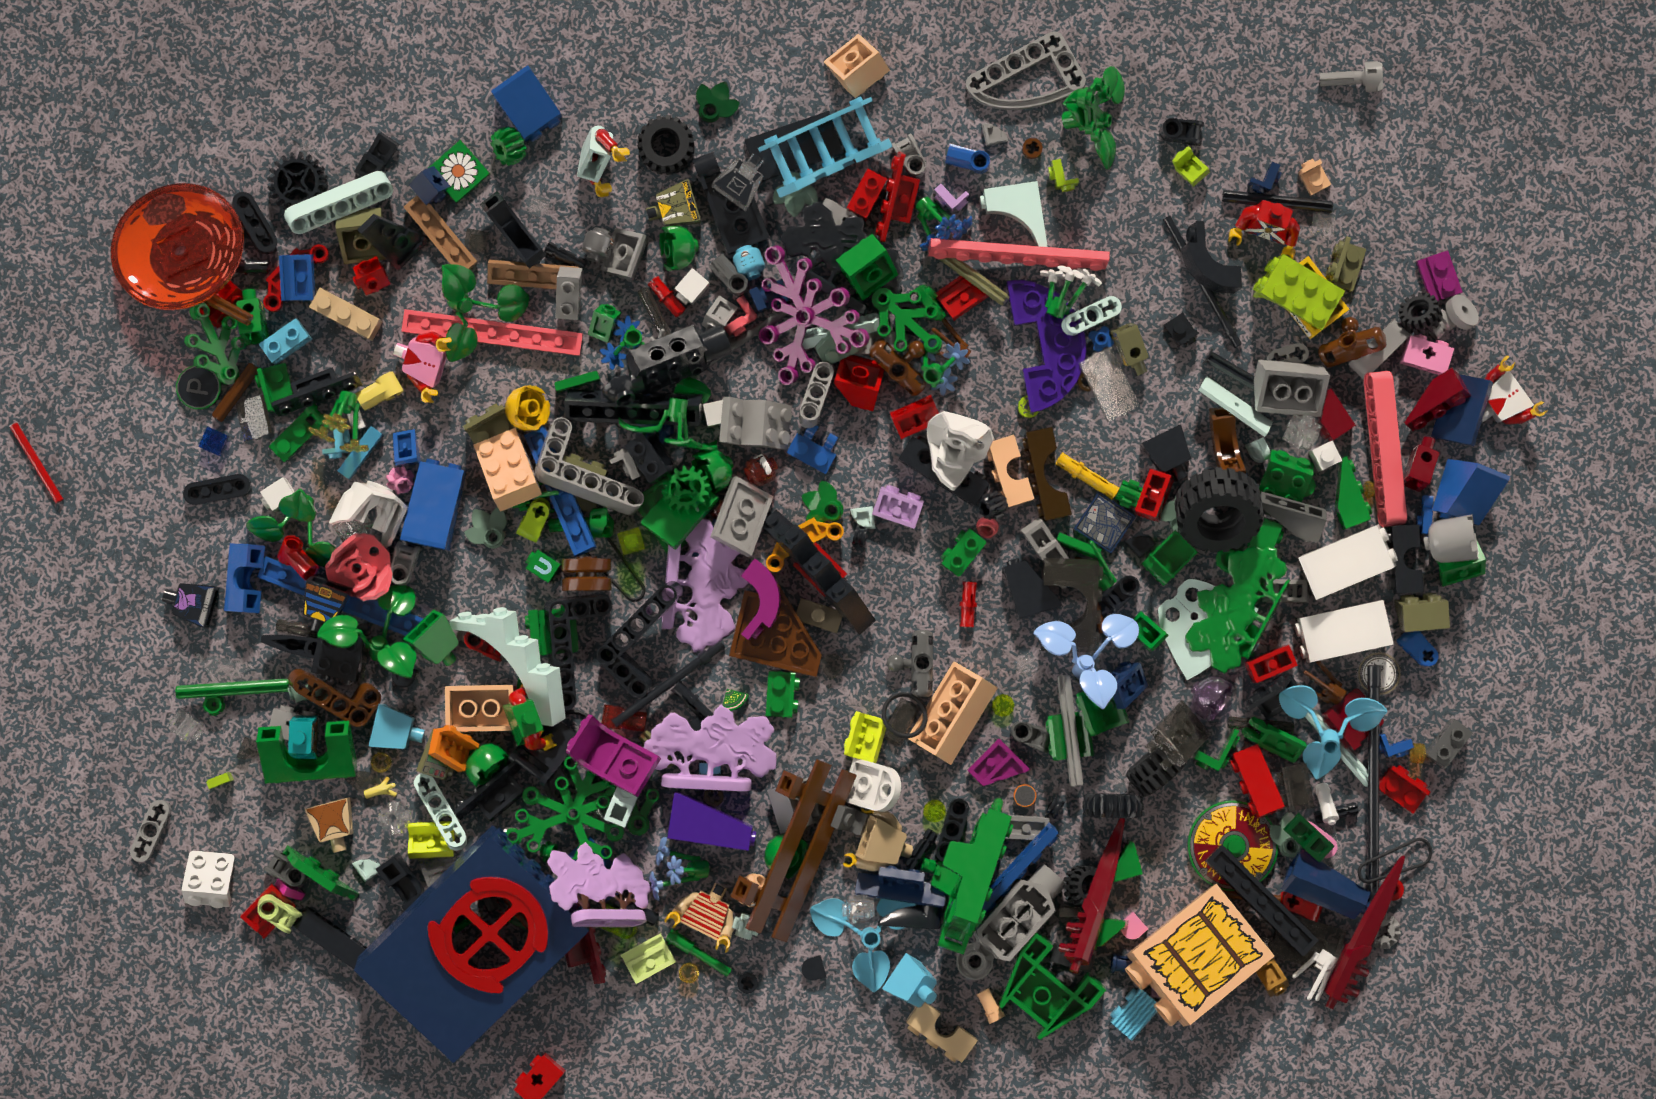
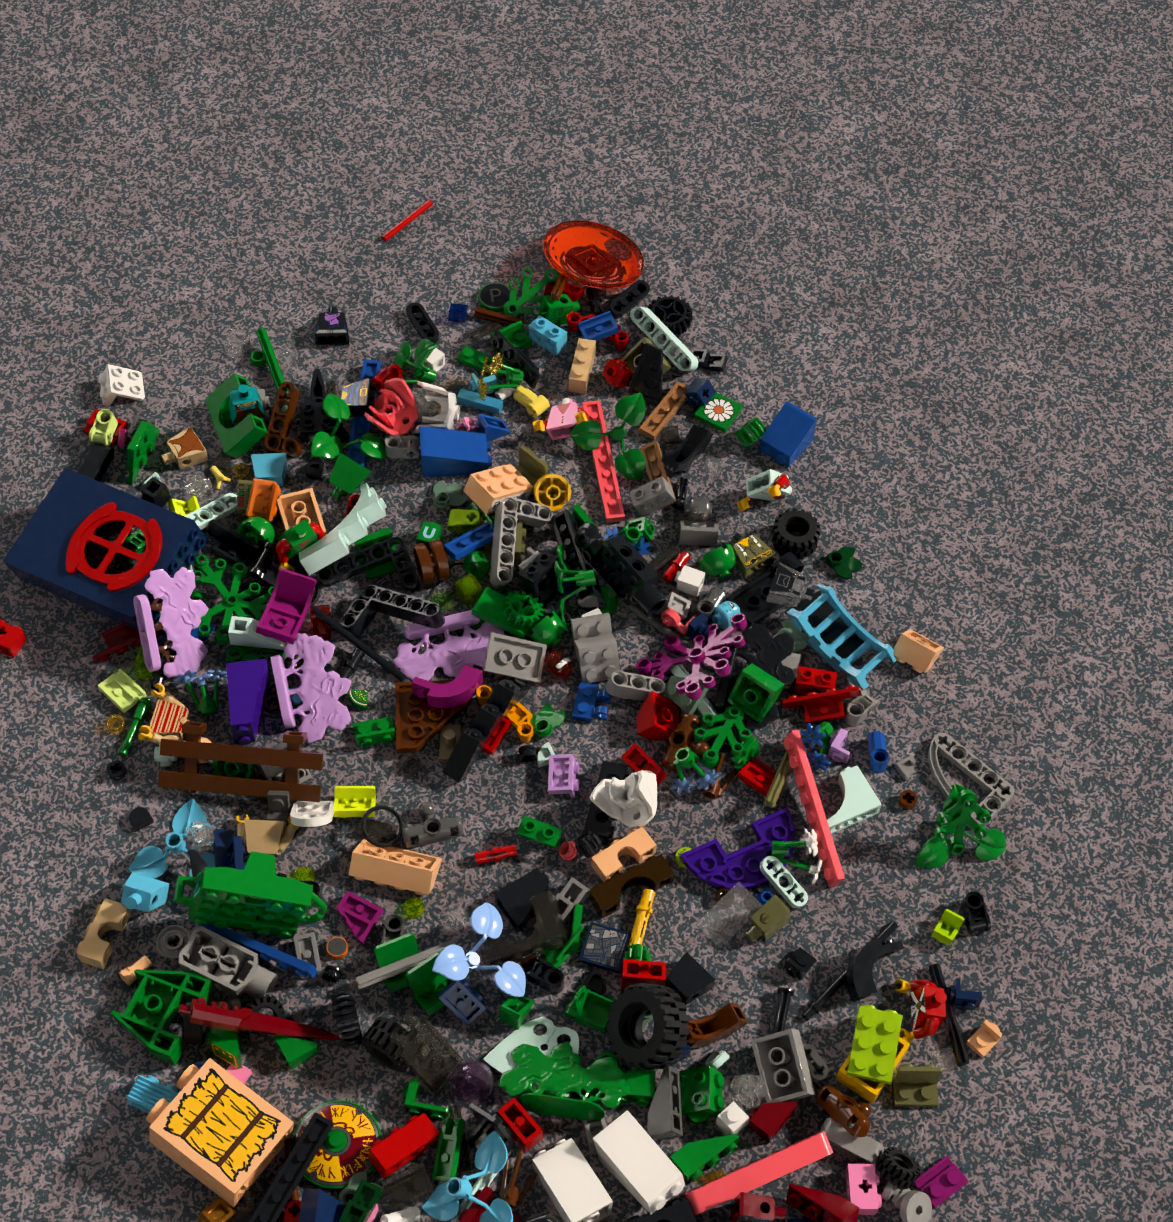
camera: 75 degrees right, 30 degrees down
light grey beam [130,800,171,862] -> none
lime tile [206,772,234,789] -> none
blue arch [224,543,265,613] -> none
lime bracket [1048,159,1079,192] -> none
light aqua piece [1198,376,1273,437] -> none
light grey piece [1320,61,1383,92] -> none

